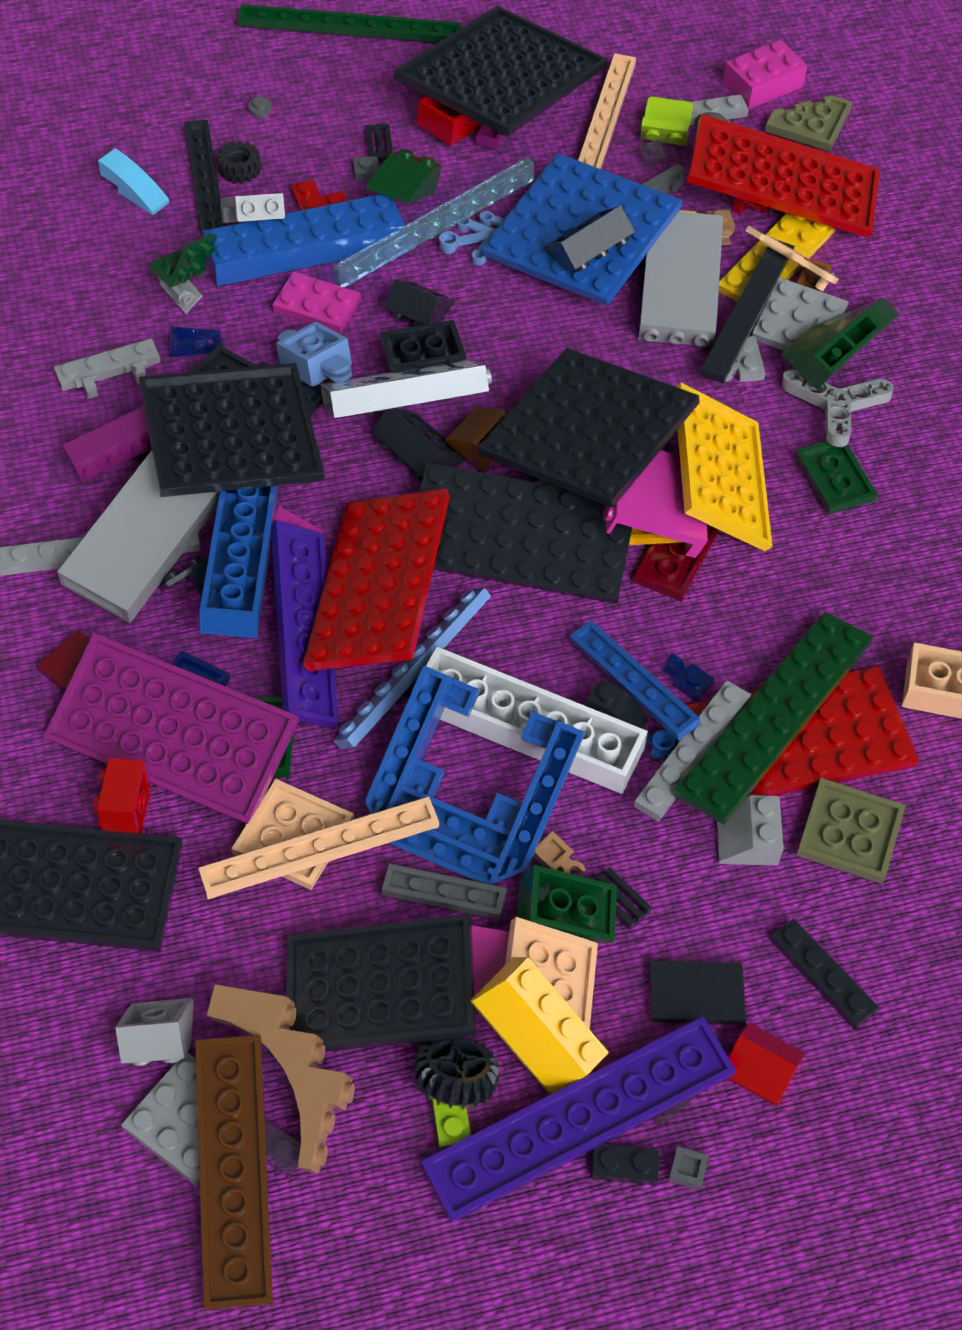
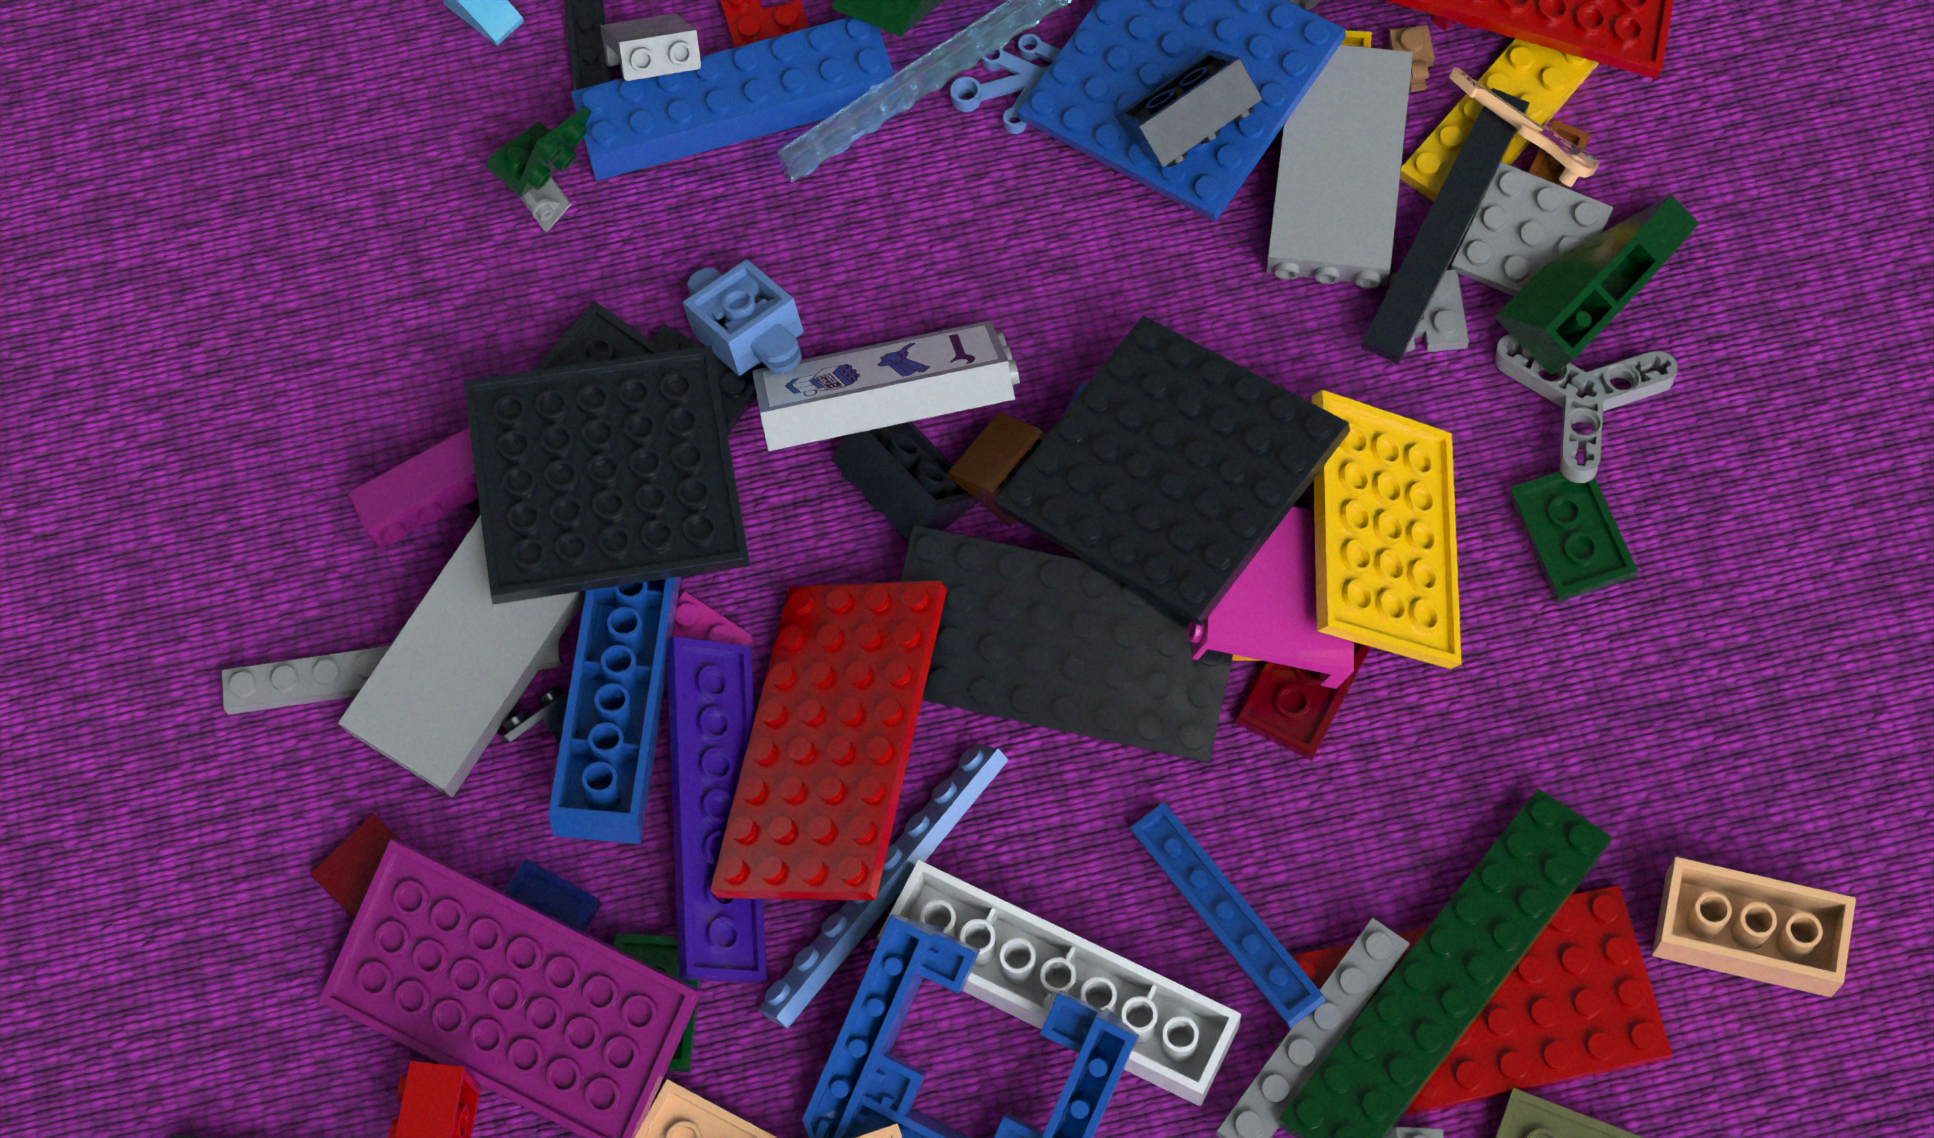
camera: 10 degrees right, 10 degrees up
light grey hinge [54,338,161,399] -> none
clear blue slope [167,326,222,357] -> none
dark pink plate [272,271,361,333] -> none
black slope [380,320,466,372] -> none
black slope [385,279,456,326] -> none
black slope [586,679,648,729] -> none
blue plate [647,730,676,759] -> none
clear blue plate [663,653,714,702] -> none

